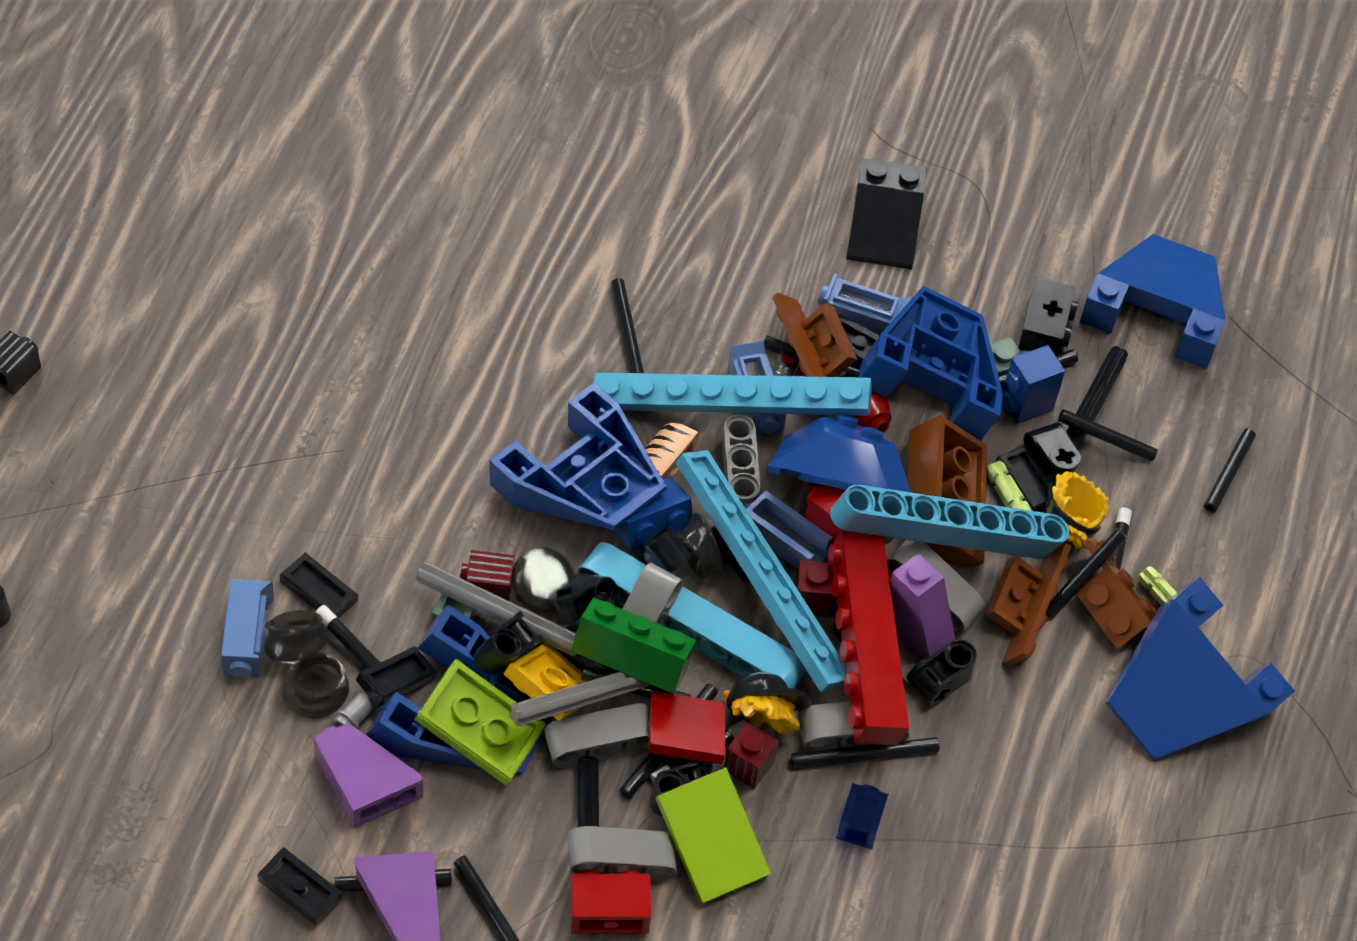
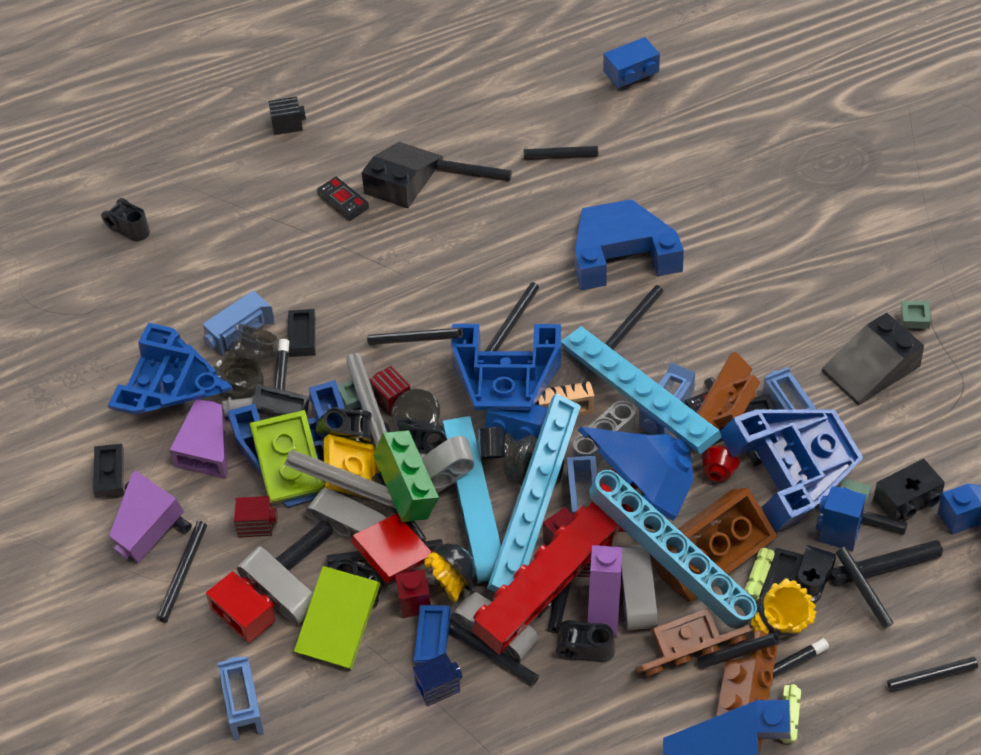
camera: 55 degrees right, 5 degrees down
none -> blue wedge [108,323,233,415]
none -> dark red brick [234,496,278,538]
none -> tile [317,176,369,221]
none -> black slope [361,142,443,208]
none -> black piece [367,327,463,345]
none -> blue tile [414,605,451,666]
none -> black piece [437,160,512,180]
none -> black bar [485,282,539,351]
none -> black piece [523,146,598,159]
none -> blue wedge [575,199,684,290]
none -> blue brick [603,37,660,88]
none -> sand green plate [900,301,931,329]

